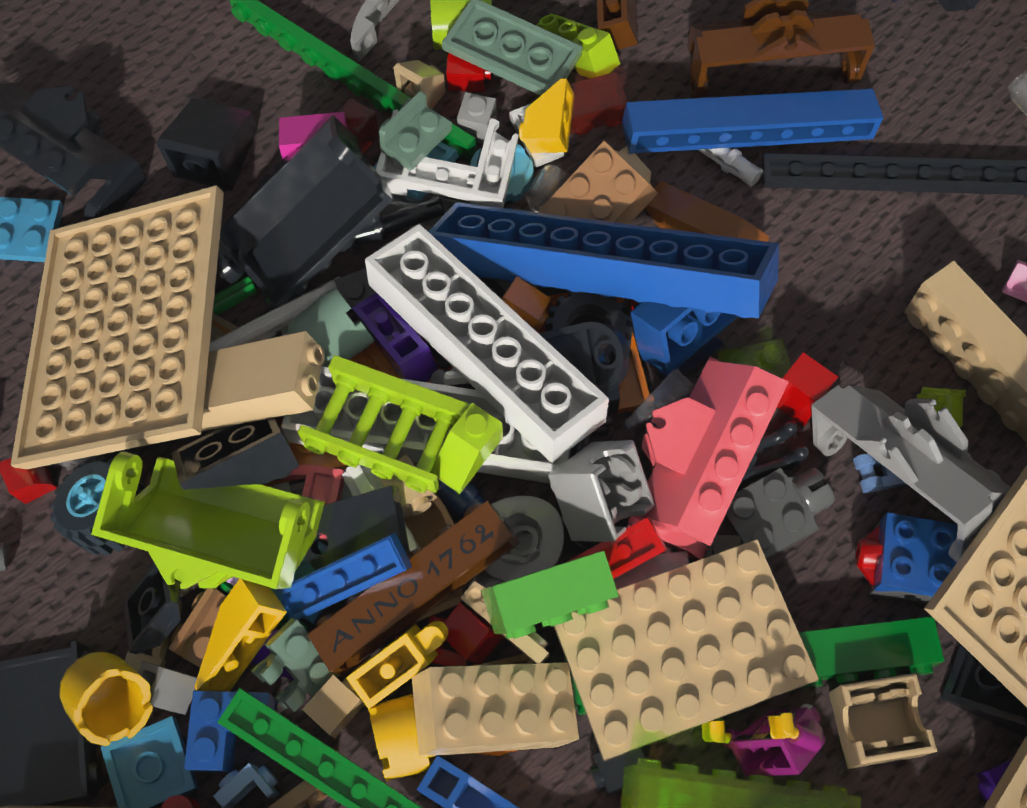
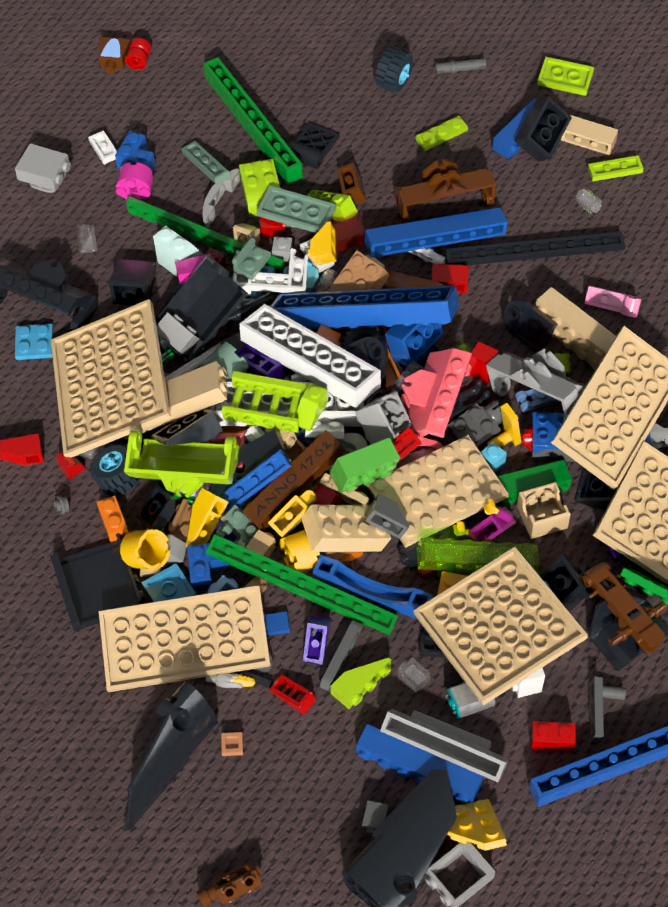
camera: 10 degrees left, 10 degrees down
none -> clear slope [77,222,98,254]
none -> orange brick [97,496,128,542]
none -> light aqua slope [153,226,204,276]
none -> light grey brick [156,312,199,356]
none -> white plate [305,421,344,439]
none -> dark grey slope [365,494,410,539]
none -> red brick [431,263,469,294]
none -> medium azure brick [480,442,507,474]
none -> yellow piece [487,403,521,448]
none -> black tile [503,299,557,353]

